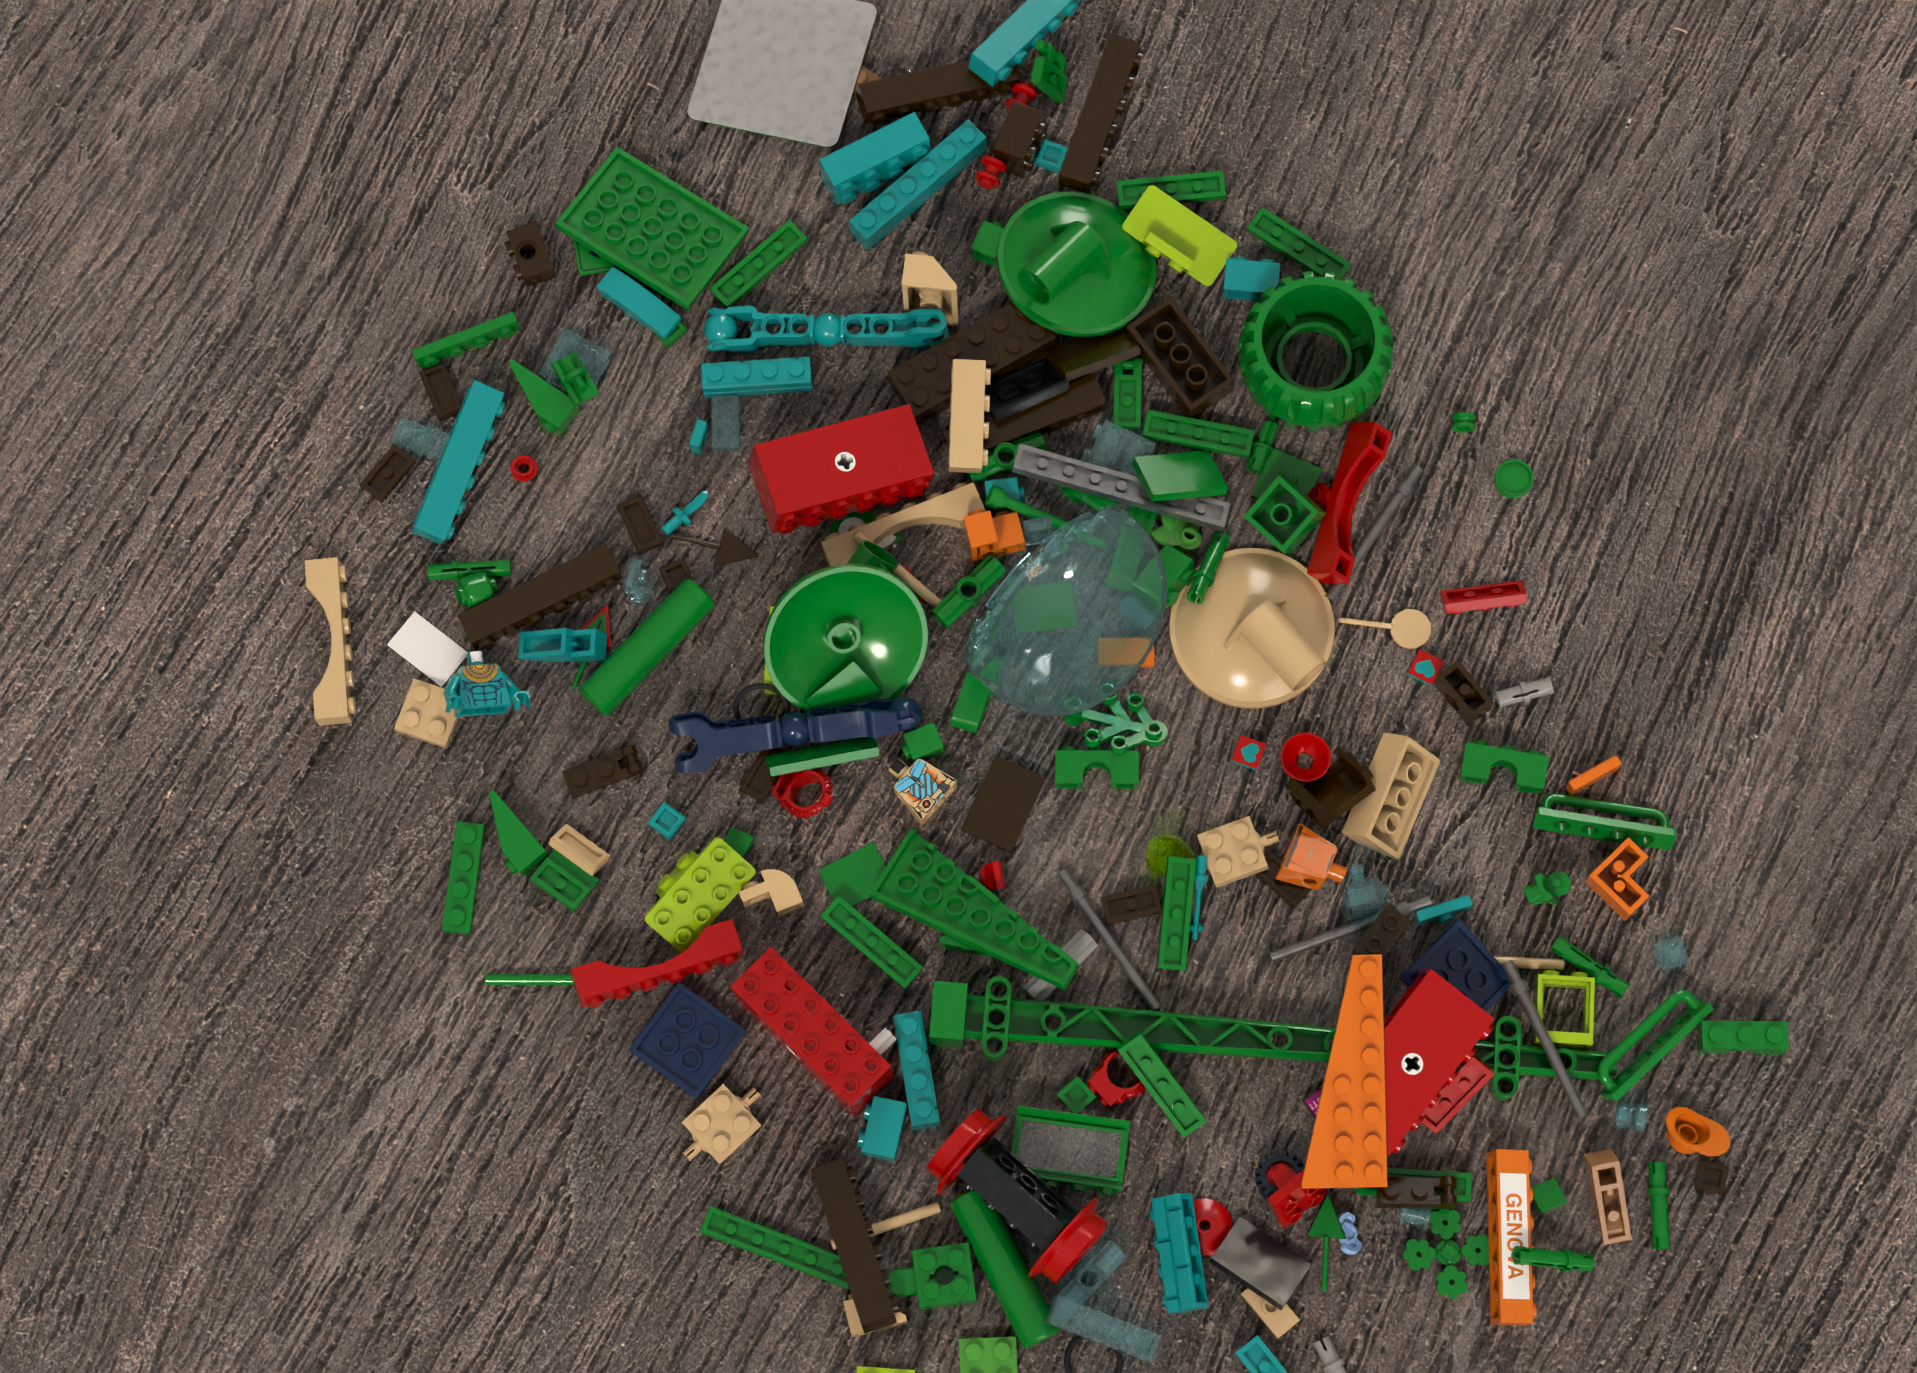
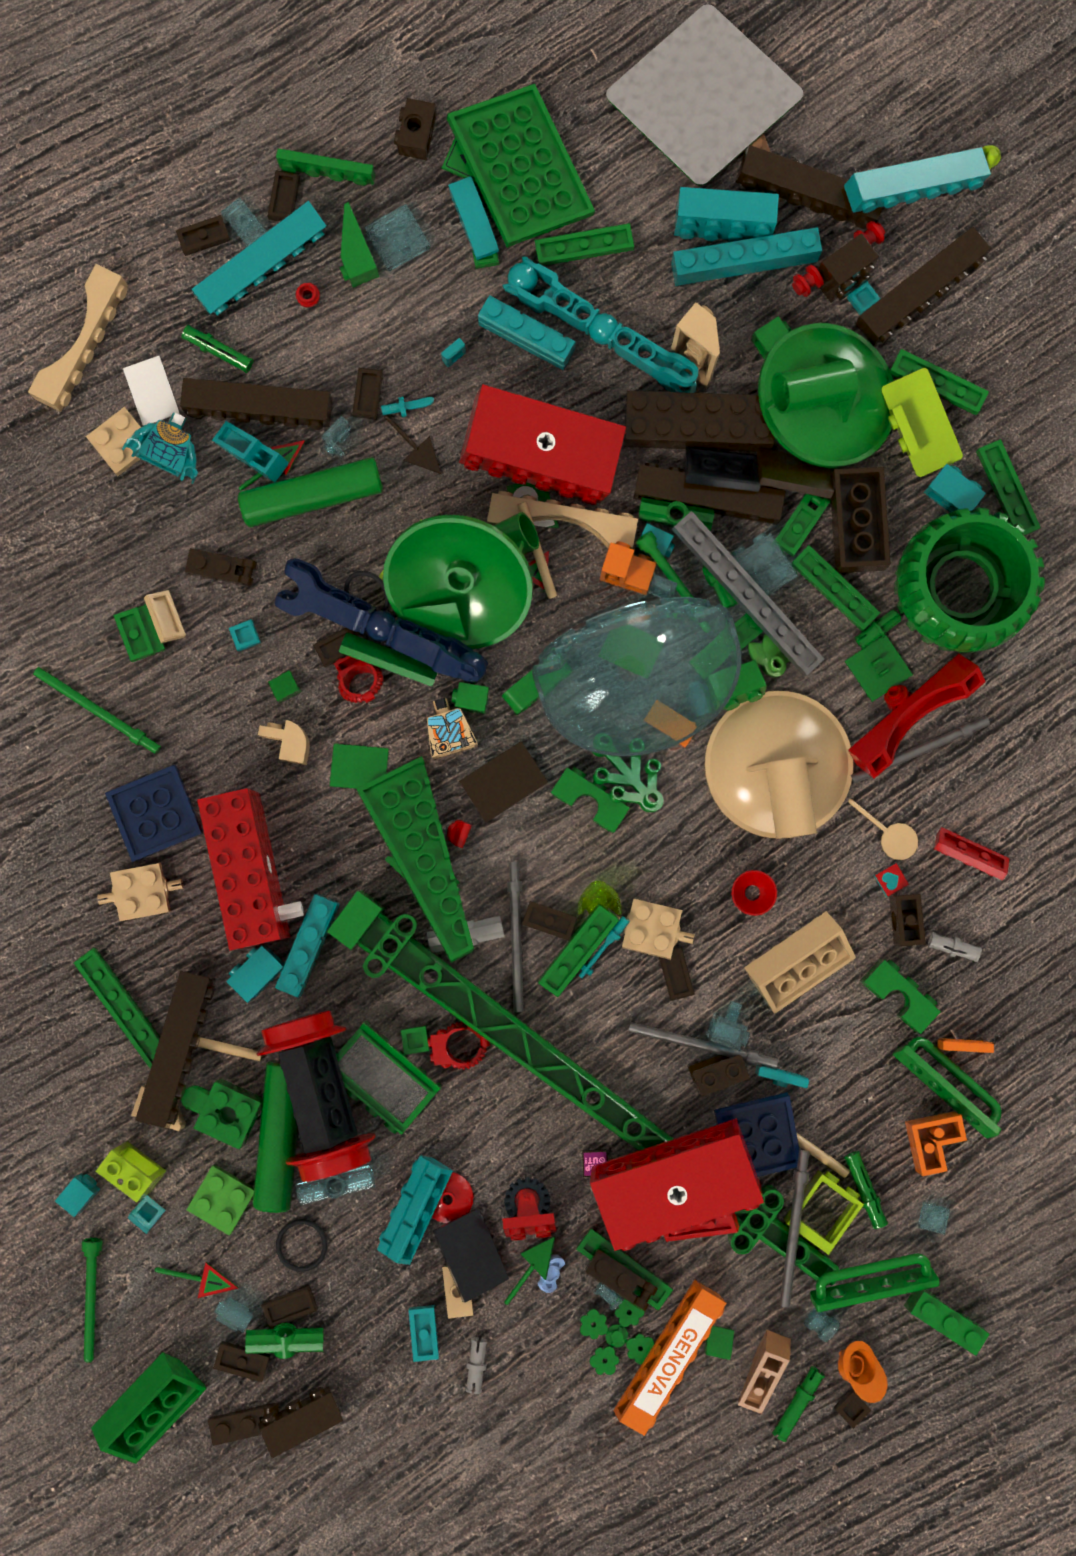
camera: 30 degrees right, 10 degrees up
green plate [442,822,485,935] -> none
green head [455,571,498,609] -> none
green slope [489,789,549,878] -> none
green hips [551,351,599,407] -> none
red arch [571,919,743,1008] -> none
lime bracket [644,837,756,952] -> none
dark brown tile [659,558,694,594] -> none
clear light blue plate [711,395,740,451] -> none
green plate [820,895,924,990] -> none
green piece [931,555,1006,629] -> none
tan brick [948,359,991,473] -> none
green plate [1031,39,1069,102] -> none
clear light blue plate [1046,1296,1161,1363] -> none
green plate [1117,1031,1207,1138] -> none
green tile [1132,450,1228,502] -> none
green pin [1186,532,1230,604] -> none
red tile [1231,735,1266,771] -> none
green brick [1243,475,1327,554] -> none
orange torso [1275,823,1347,890] -> none
dark brown panel [1285,747,1376,829] -> none
orange wing [1301,954,1387,1189] -> none
green bush [1451,412,1476,433] -> none
green piece [1494,459,1534,499] -> none
green pin [1511,1246,1594,1272] -> none
green hips [1523,871,1572,906] -> none

